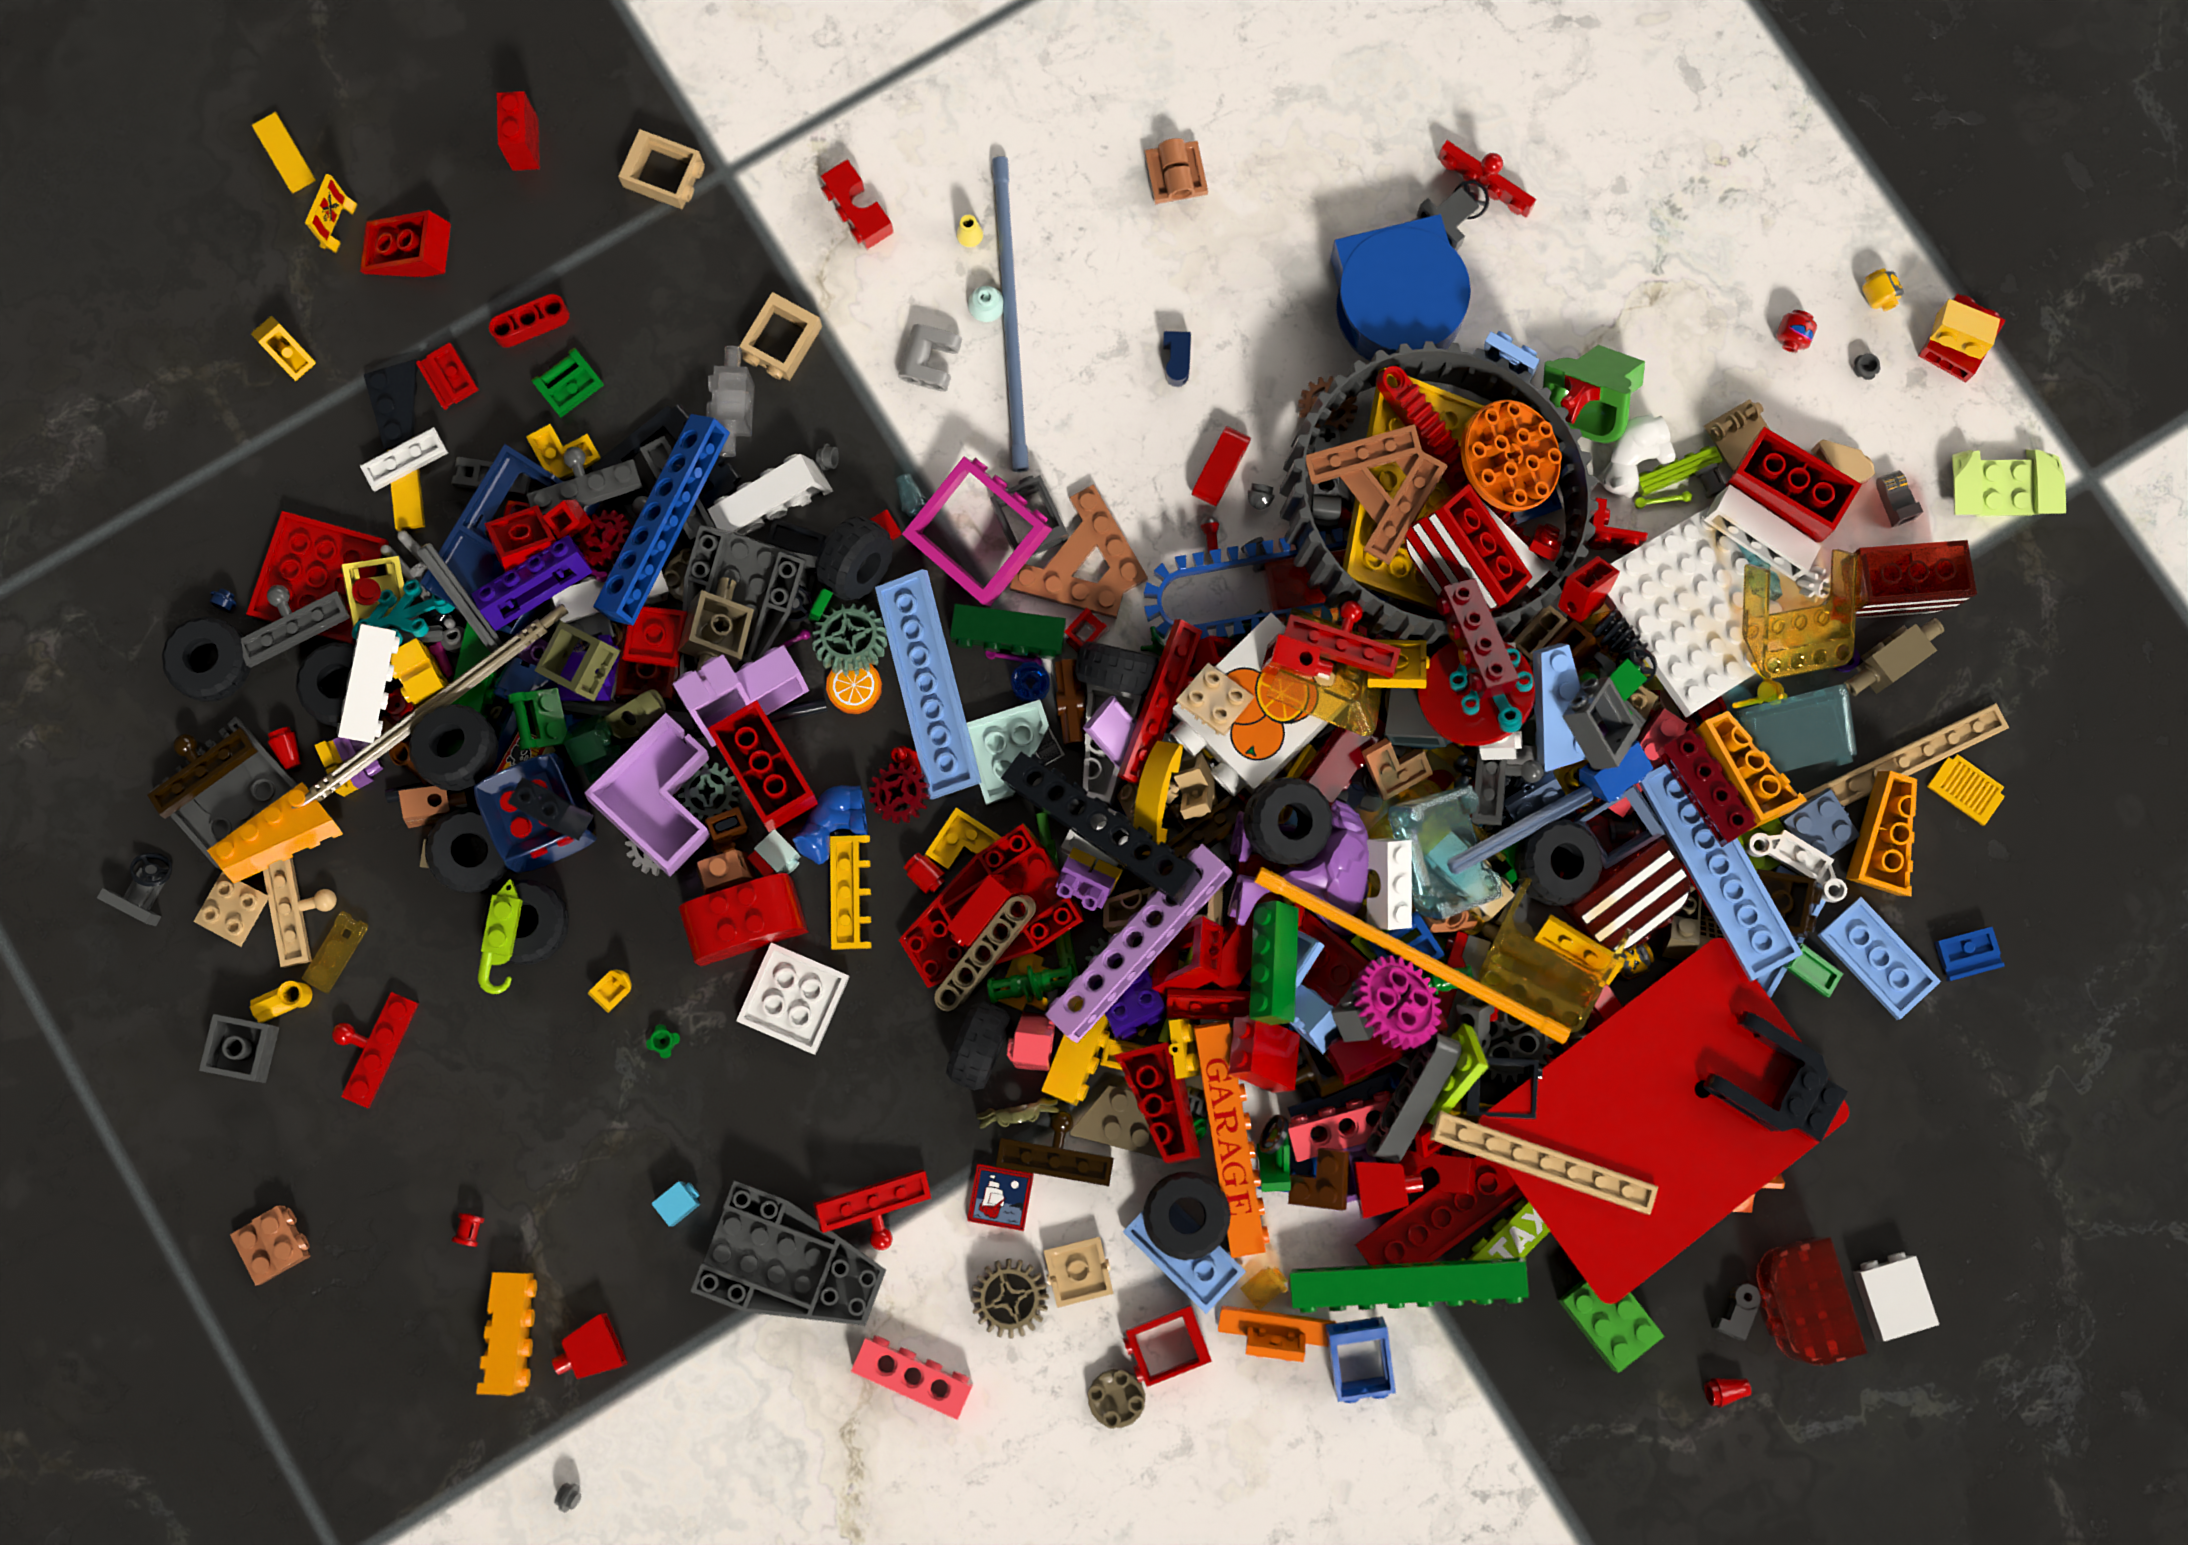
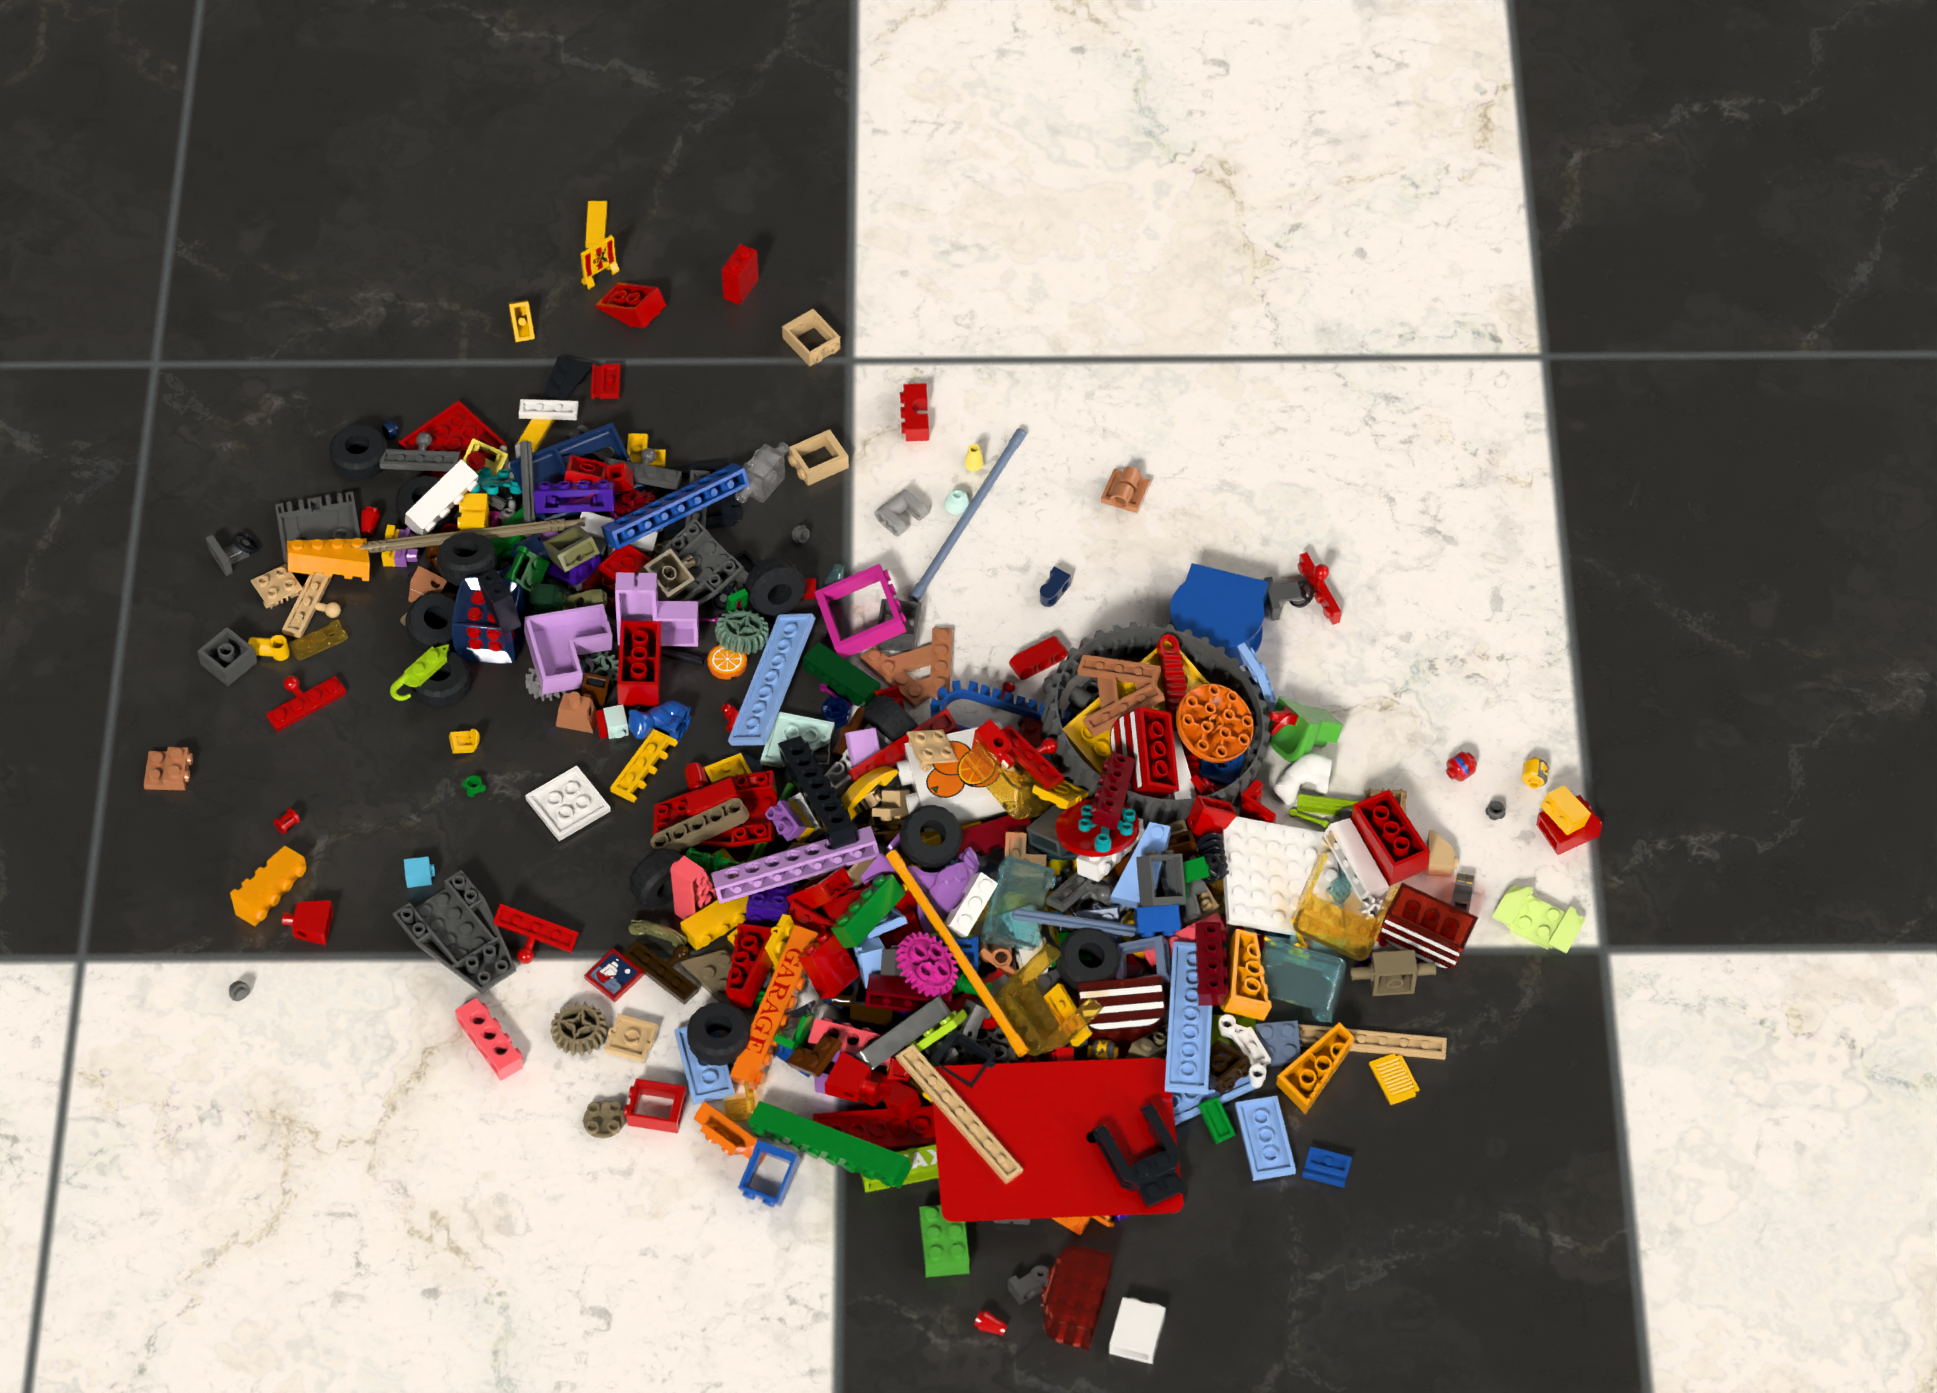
camera: 30 degrees right, 25 degrees down
dark brown plate [147,727,258,819] -> none
red beam [489,294,570,347] -> none
green plate [531,348,604,418] -> none
red brick [678,873,809,966] -> none
white wedge [707,454,833,536] -> none
dark red gear [868,762,931,824] -> none

